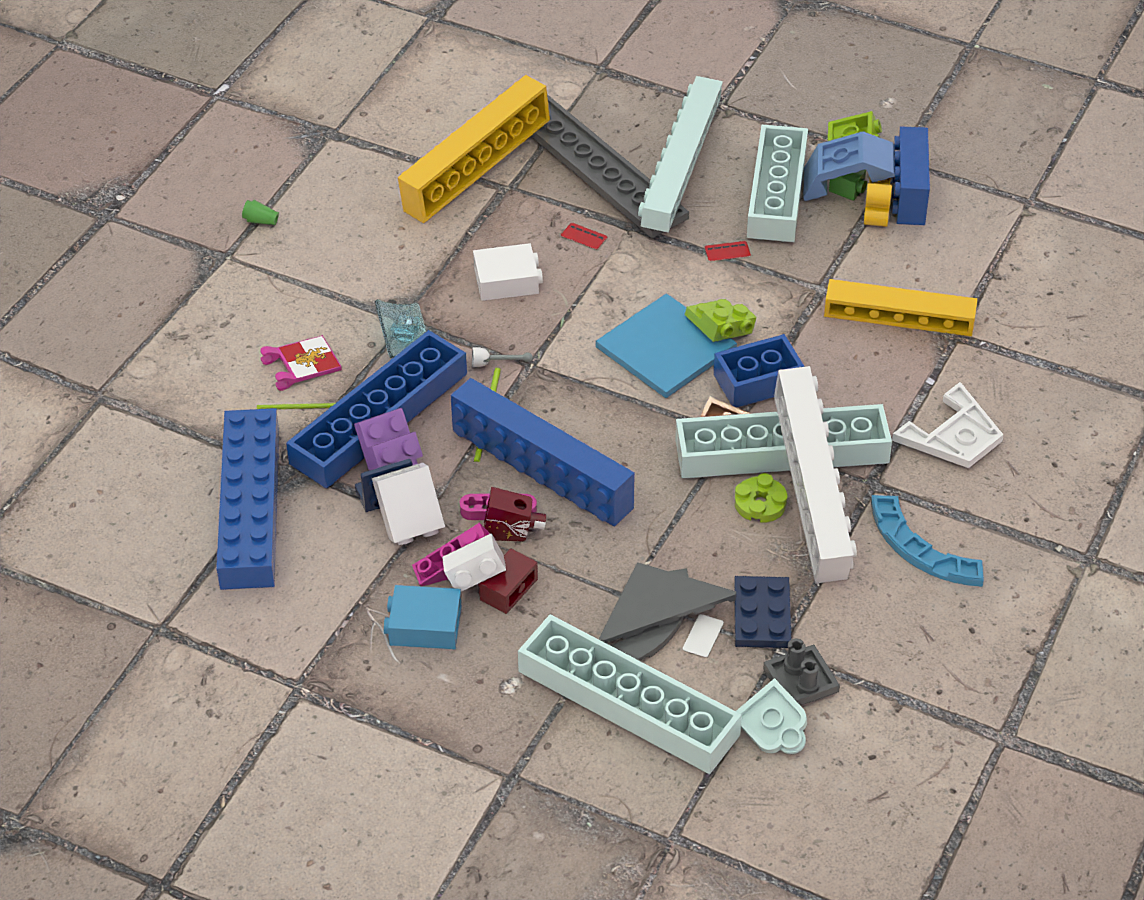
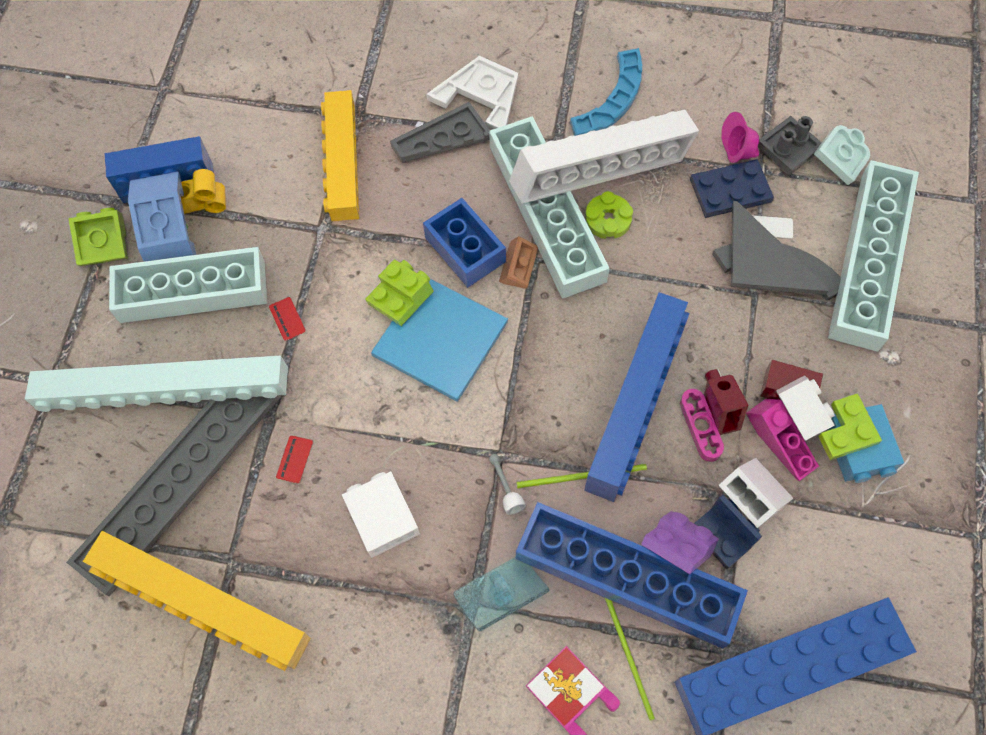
camera: 105 degrees left, 20 degrees up
none -> dark grey wing [390,102,490,163]
none -> dark pink piece [721,112,759,163]
none -> lime plate [818,393,882,460]

